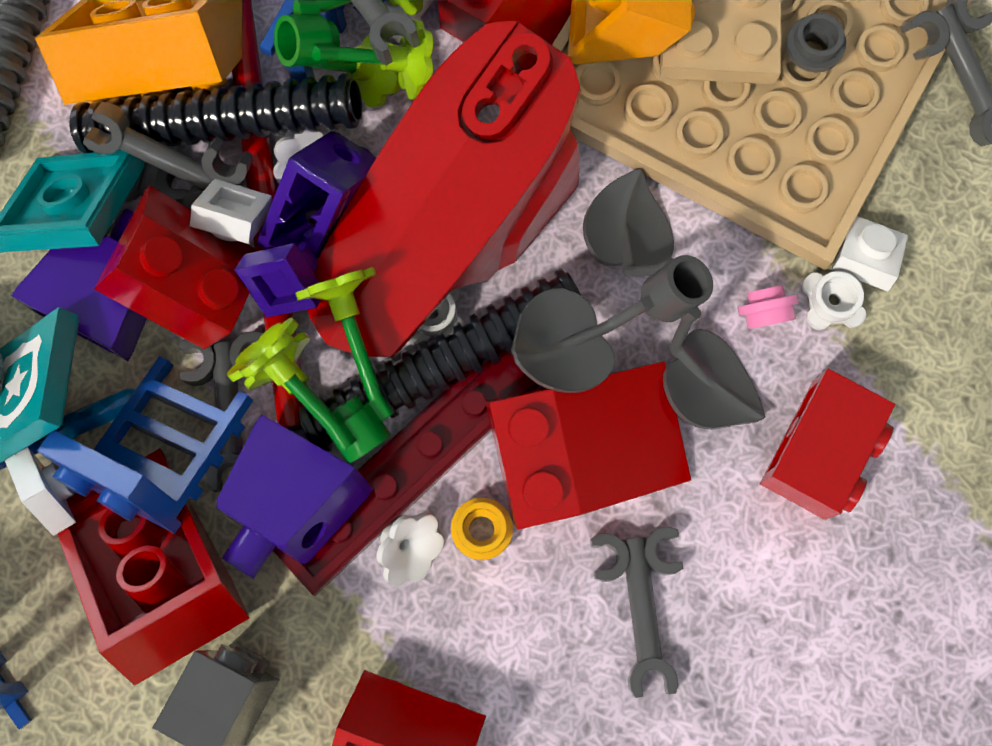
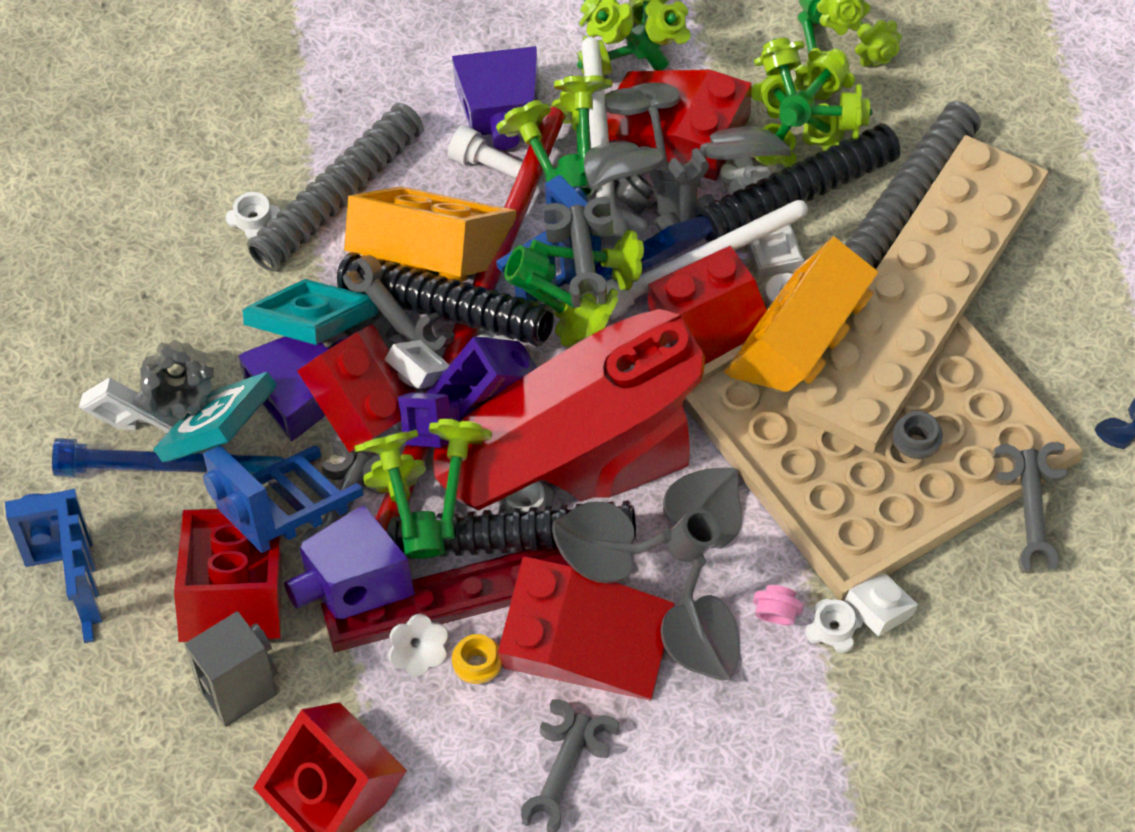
camera: 30 degrees right, 20 degrees down
white plate [5,447,76,536] -> none
red brick [760,368,896,520] -> none

